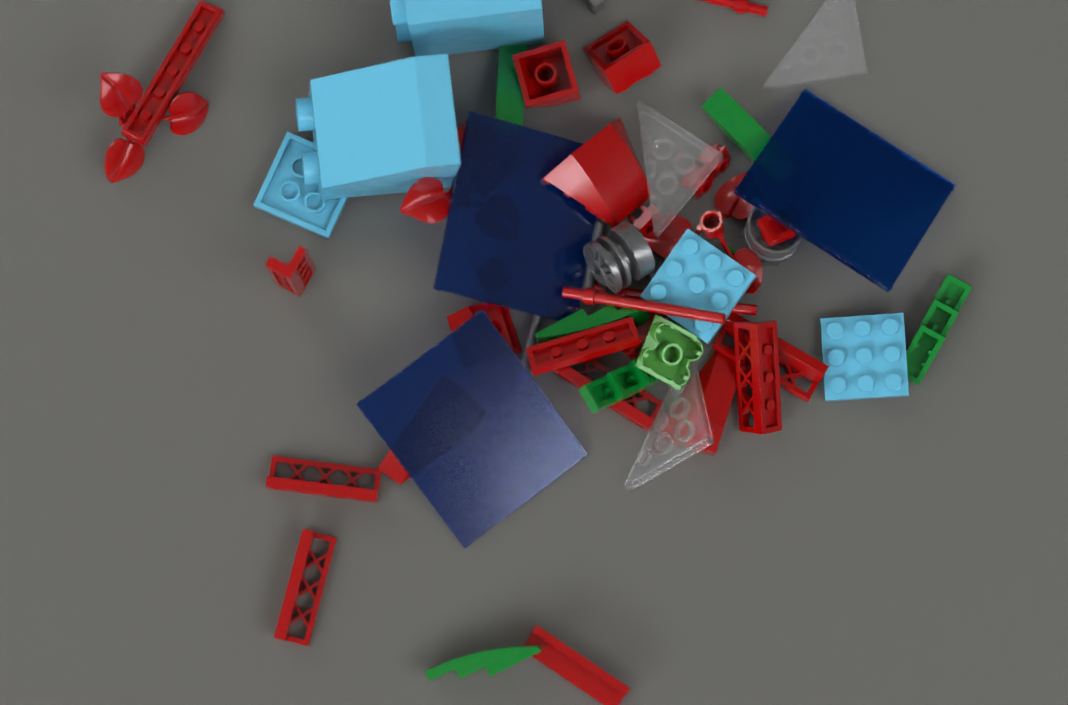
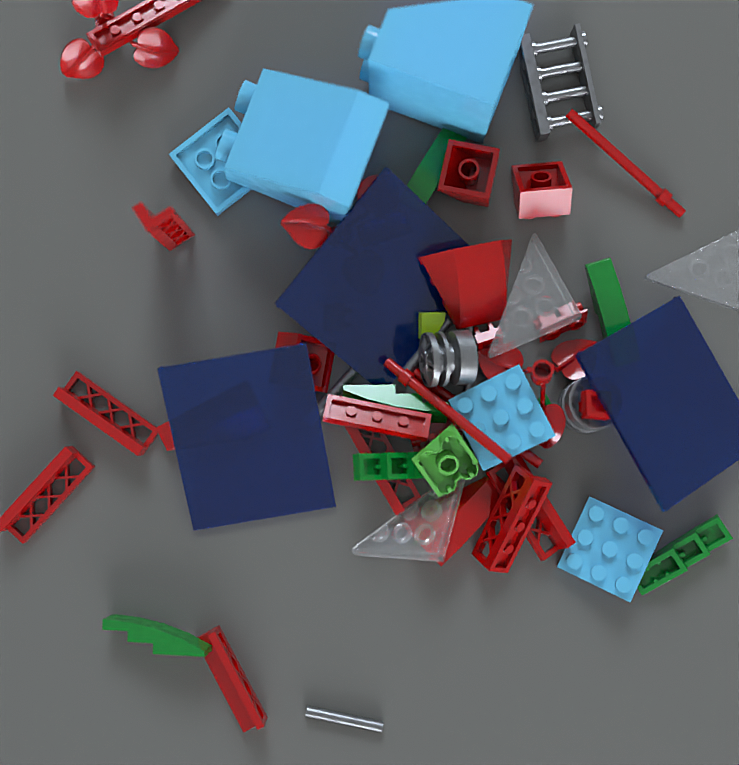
camera: 30 degrees right, 5 degrees up
none -> flat silver bar [305,706,384,732]
none -> lime tile [418,311,446,339]

